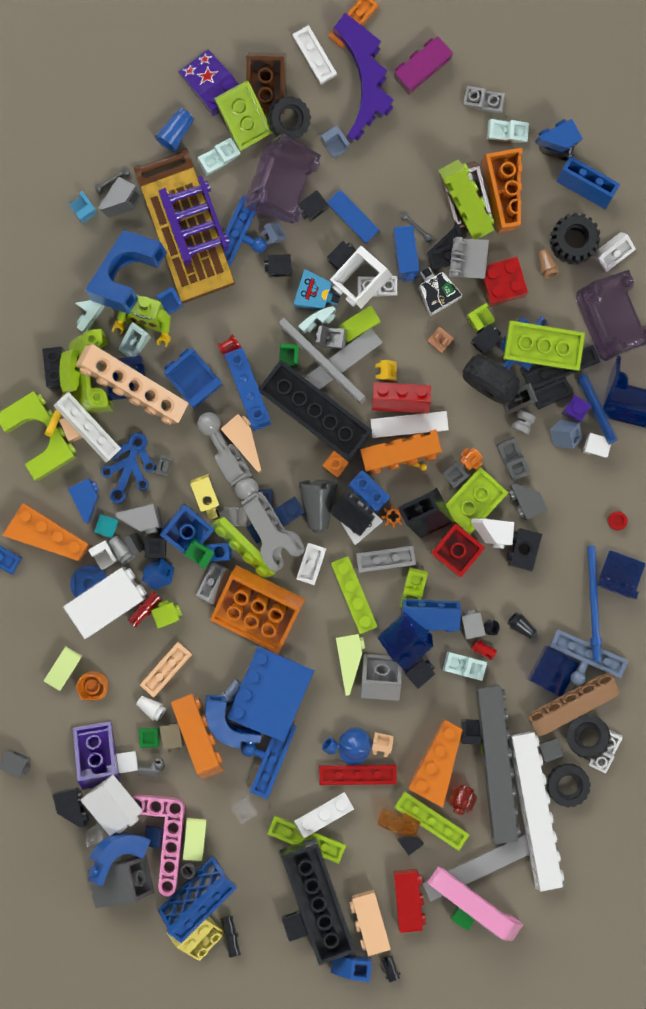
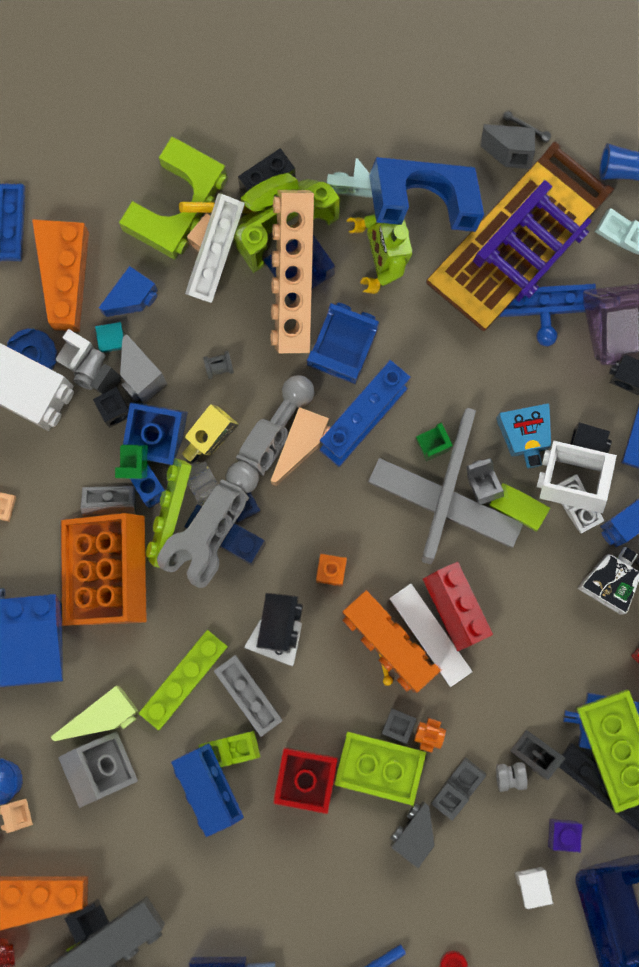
camera: 60 degrees right, 5 degrees down
dark azure panel [69,191,98,224] -> none
blue plant [101,433,155,504] -> none
light aqua slope [118,323,151,360] -> none
red pin [127,591,162,628] -> none
blue panel [142,558,175,590] -> none
lime brick [151,600,183,629] -> none
blue panel [156,287,184,315] -> none
red bush [217,334,242,358] -> none
black brick [258,360,372,461] -> none
sand blue tile [261,222,287,244] -> none
black brick [264,254,292,278] -> none
white plate [296,543,326,585] -> none
light aqua slope [298,306,336,334] -> none
dark grey cone [299,480,337,533] -> none
blue panel [348,470,390,513] -> none
yellow tile [375,360,397,381] -> none
clear blue slope [378,612,433,671] -> none
orange gear [381,505,403,529] -> none
black slope [398,488,454,538] -> none
black brick [404,659,435,689] -> none
nougat tile [427,326,454,354] -> none
light aqua slope [442,652,487,681] -> none
light grey brick [461,609,485,639] -> none
black tyre [463,354,520,404] -> none
lime panel [466,303,495,333] -> none
black brick [470,324,502,355] -> none
white slope [471,519,514,549] -> none
red pin [471,639,497,661] -> none
black hinge [483,620,500,636] -> none
black brick [506,528,542,571] -> none
black cone [507,612,537,639] -> none
black tile [534,377,573,410] -> none
sand blue panel [550,420,583,449] -> none
blue axle [577,373,619,445] -> none

